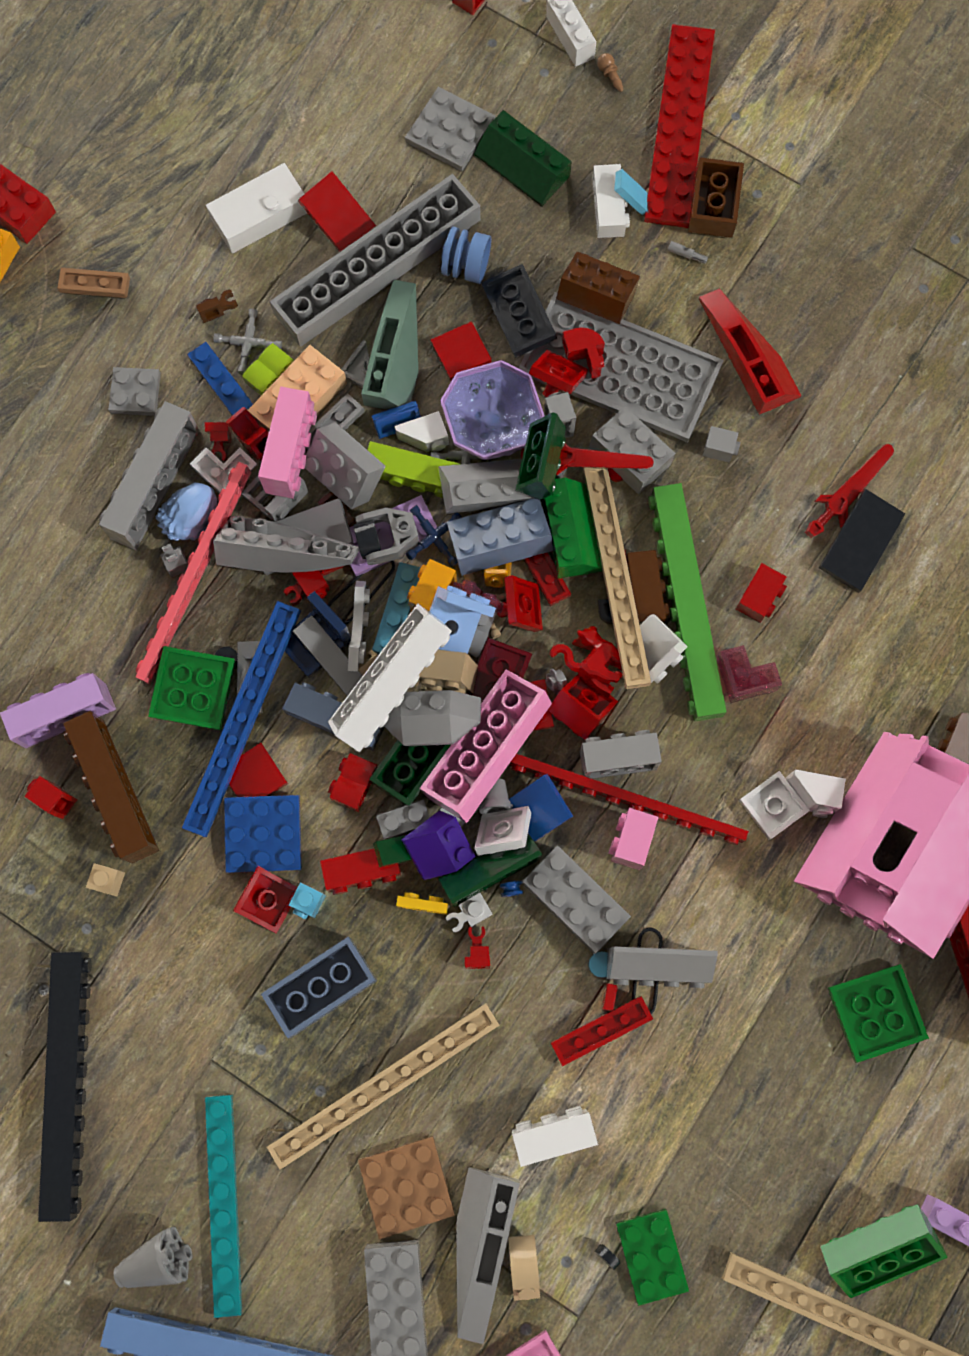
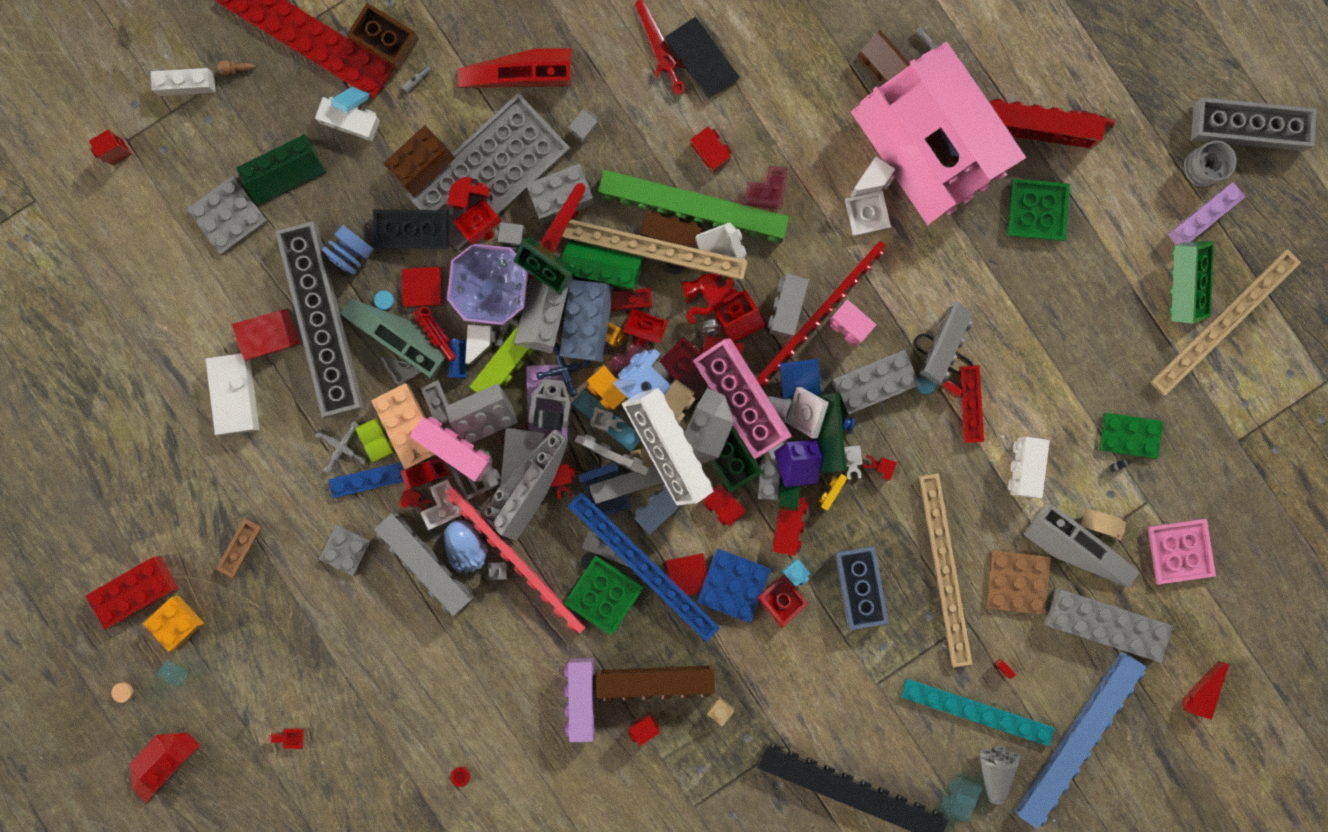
camera: 65 degrees left, 10 degrees up
reddish brown plate [196,289,238,323] -> none
none -> medium azure tile [374,291,394,310]
none -> red piece [413,307,456,362]
none -> light grey plate [589,407,625,432]
none -> clear light blue brick [943,775,982,823]
none -> red tile [994,658,1016,679]

